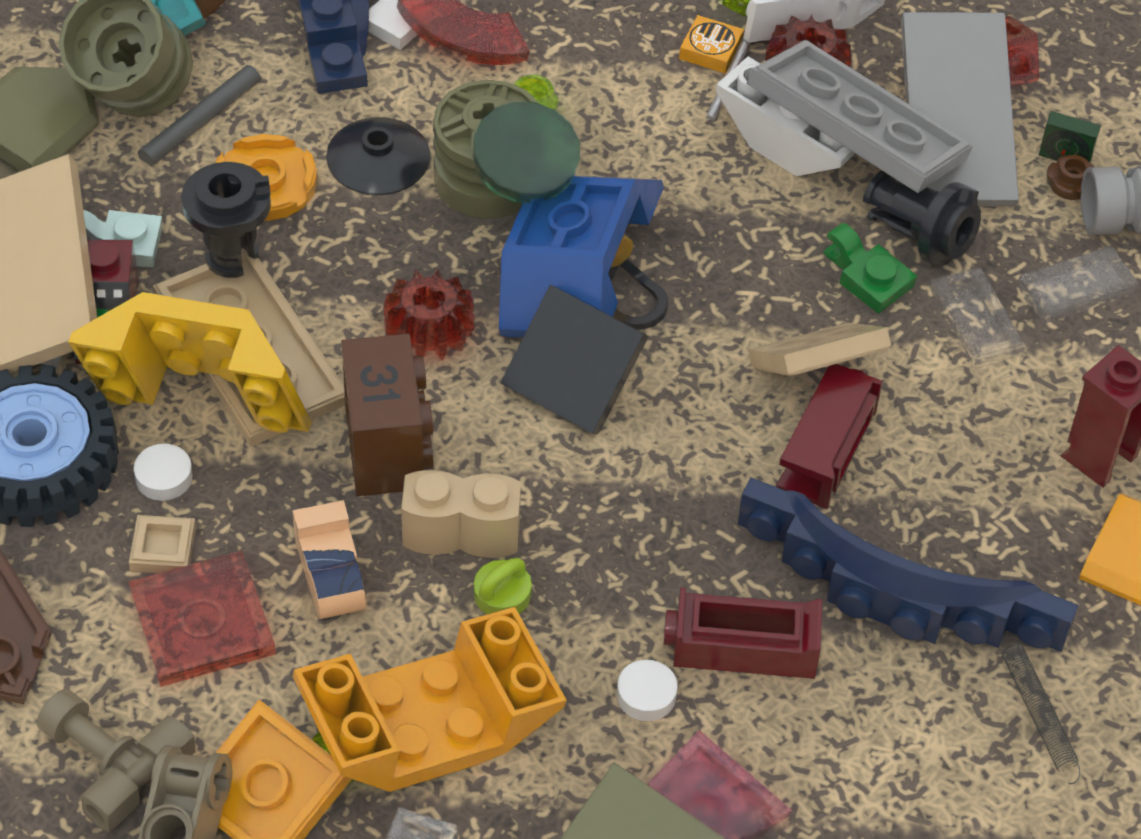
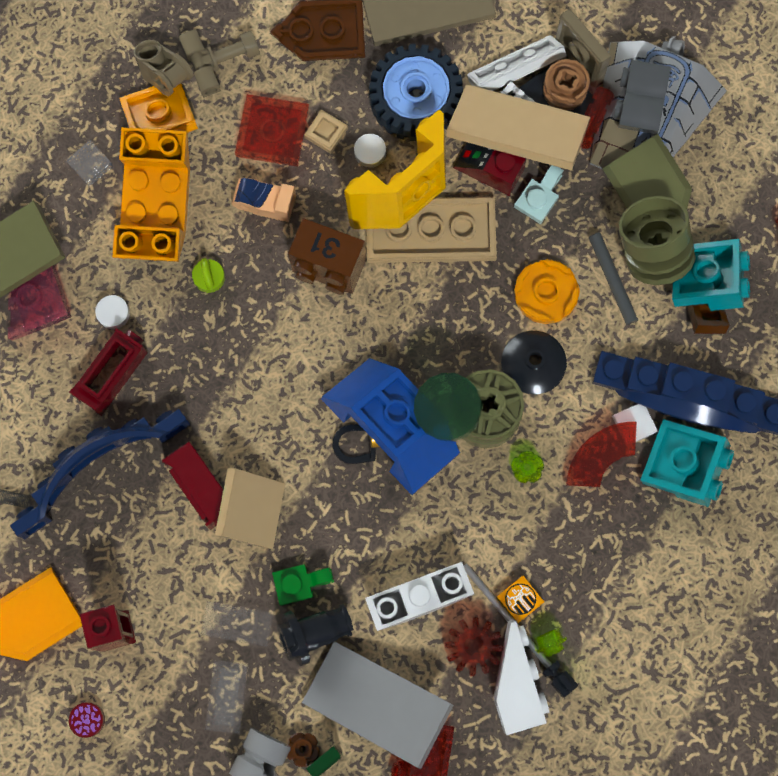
camera: 125 degrees right, 25 degrees up
black piece [181,162,271,278] -> none
clear red gear [383,269,475,361] -> none
tan brick [401,470,521,558] -> none
black tile [500,285,649,435] -> none
light grey tile [746,40,973,193] -> none

